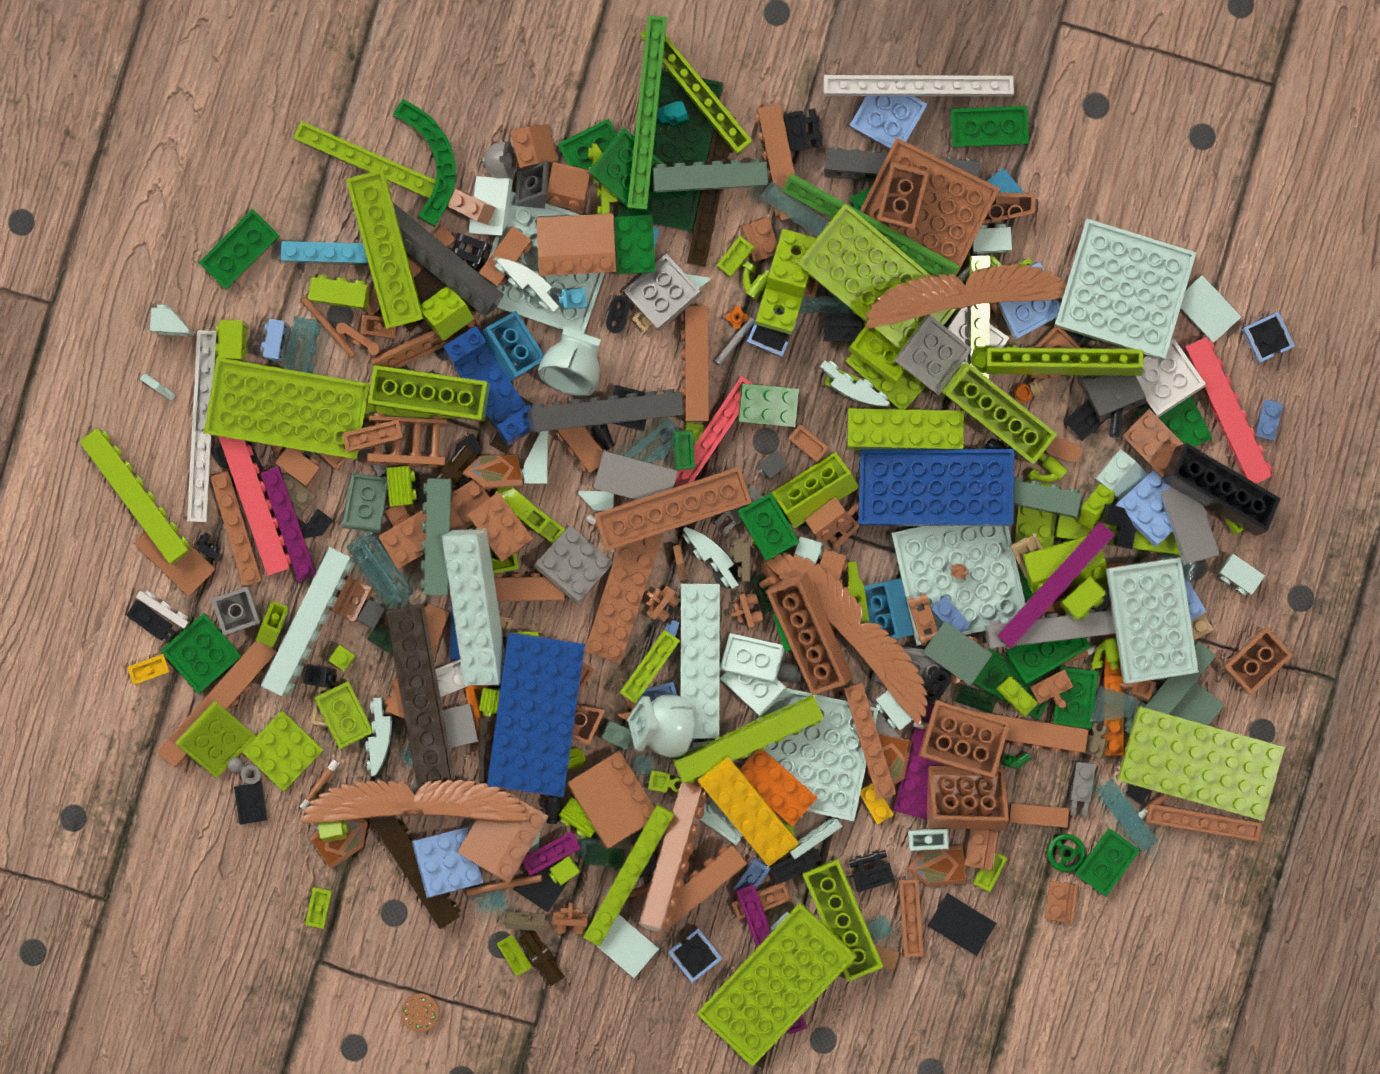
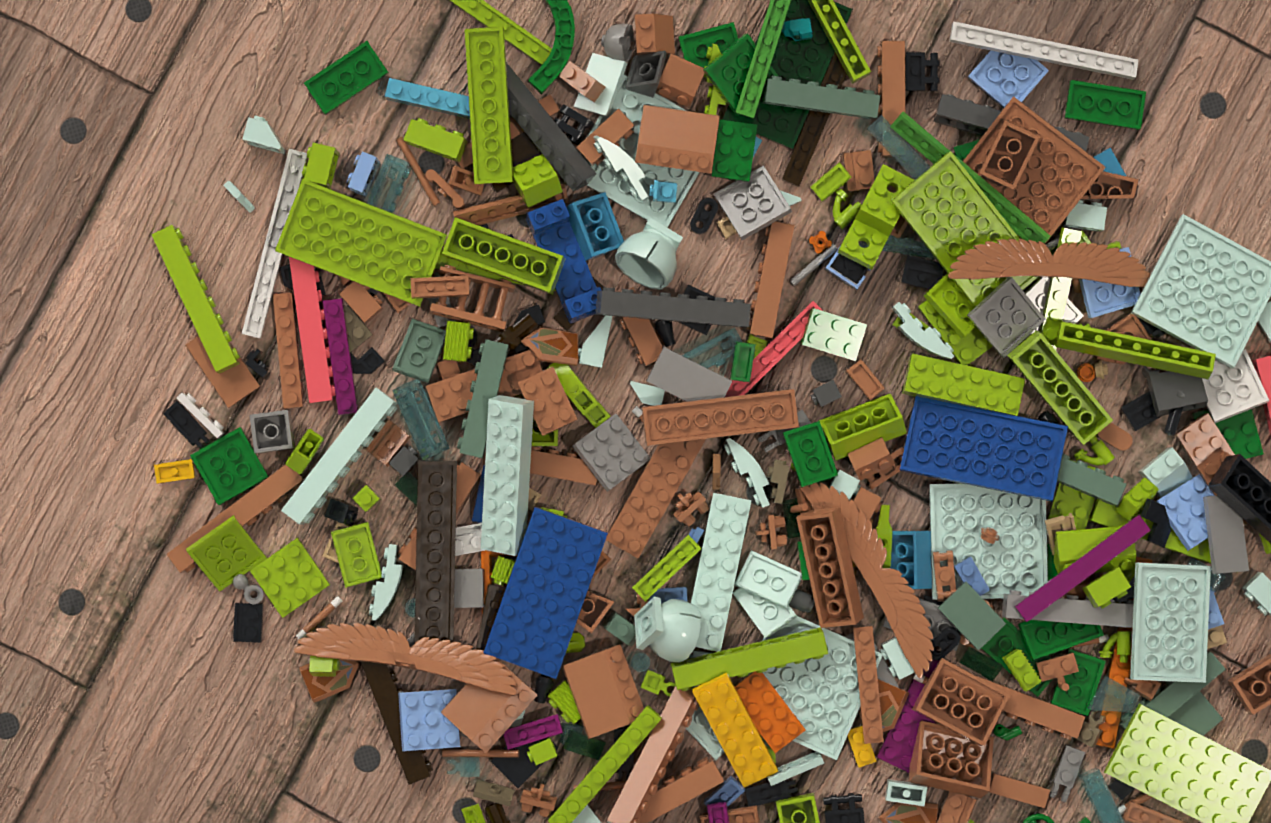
camera: 10 degrees right, 0 degrees up
lime plate [305,887,332,929] -> none

